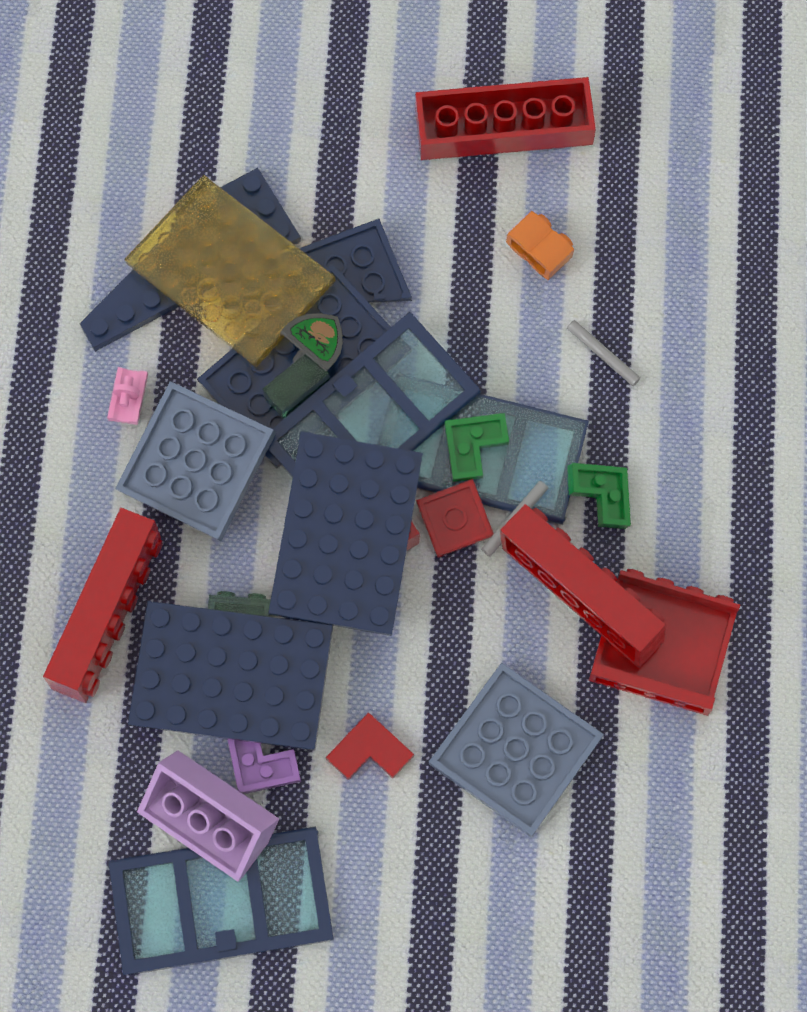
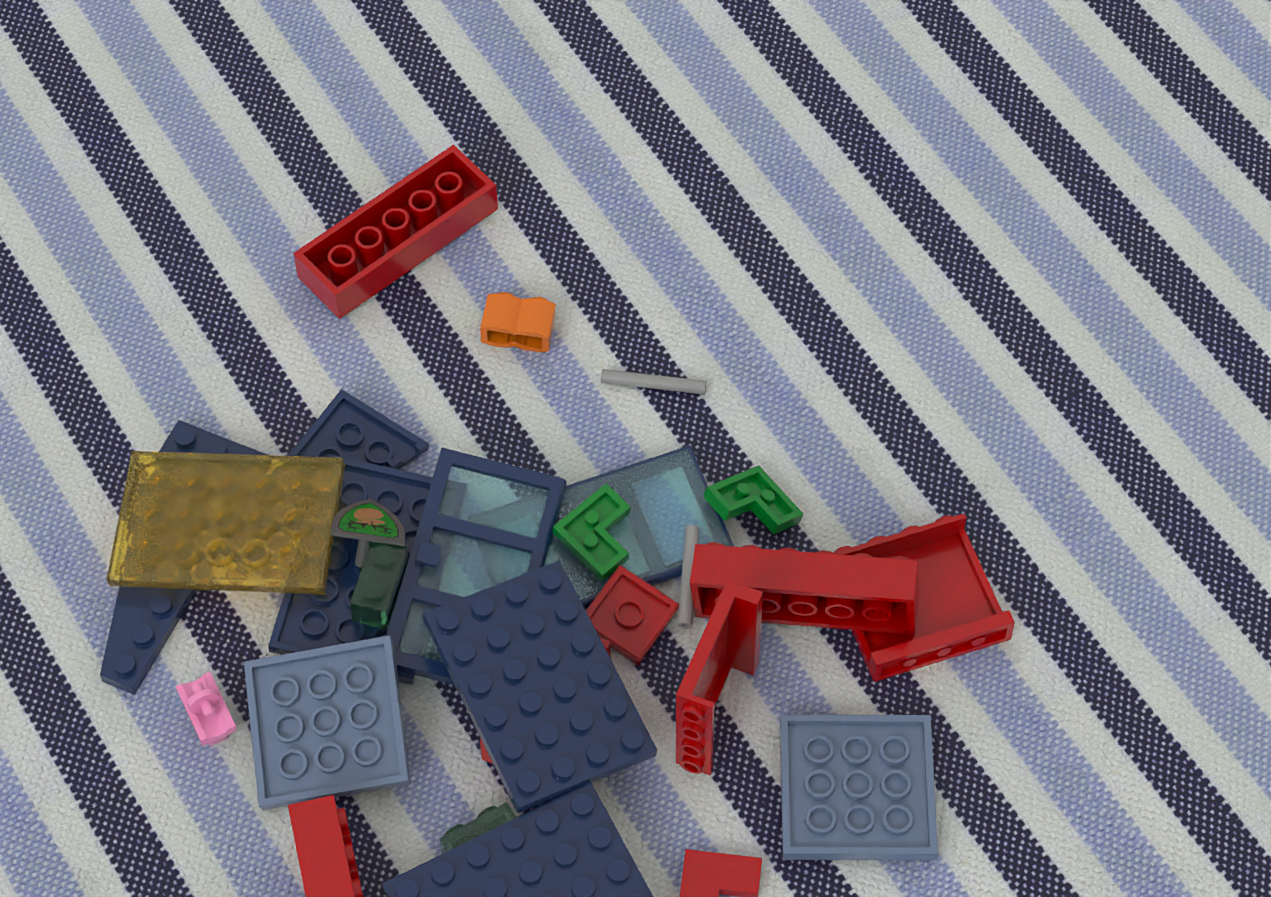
camera: 35 degrees left, 15 degrees down
none -> red panel [676,580,763,776]

